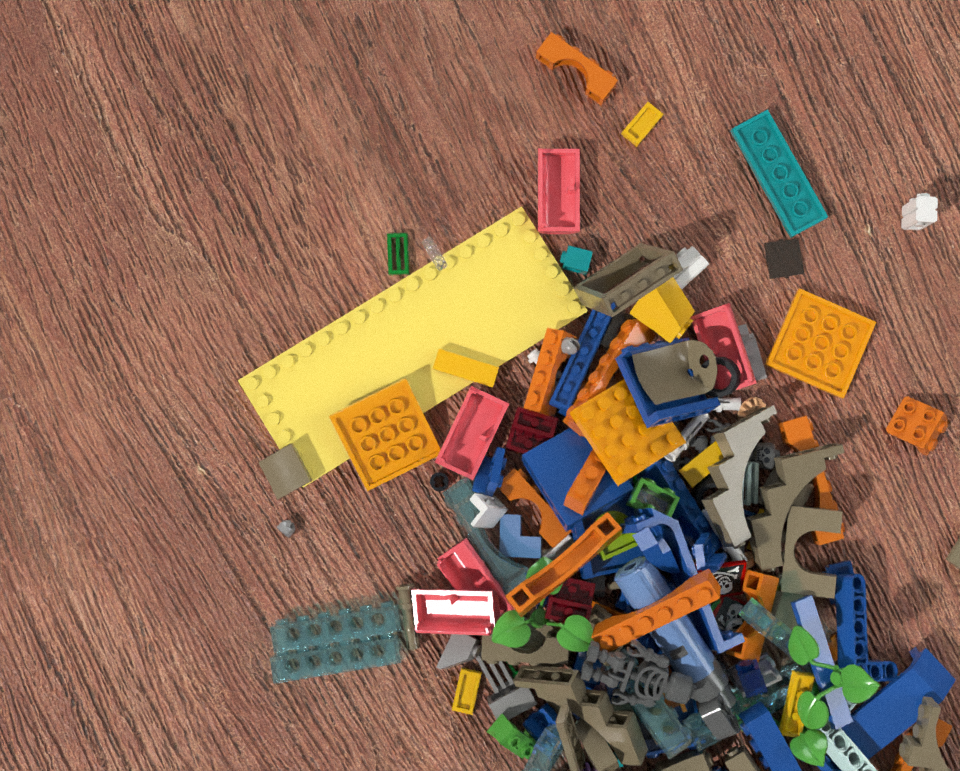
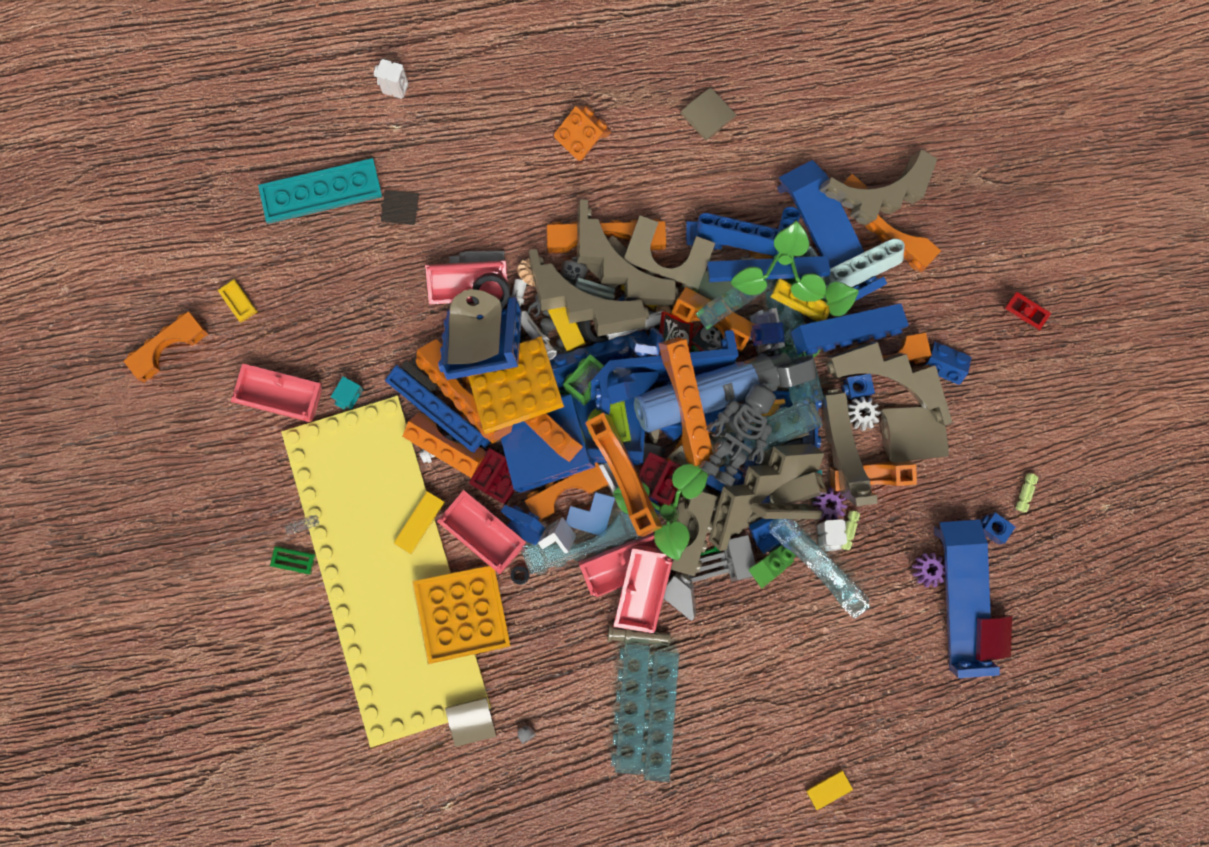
camera: 80 degrees left, 5 degrees down
yellow tile [452,667,482,715] -> none
light grey hinge [561,337,580,355] -> none
dark tan window [573,243,683,317] -> none
yellow slope [630,277,695,343] -> none
white brick [670,246,709,290] -> none
light orange plate [765,288,876,399] -> none

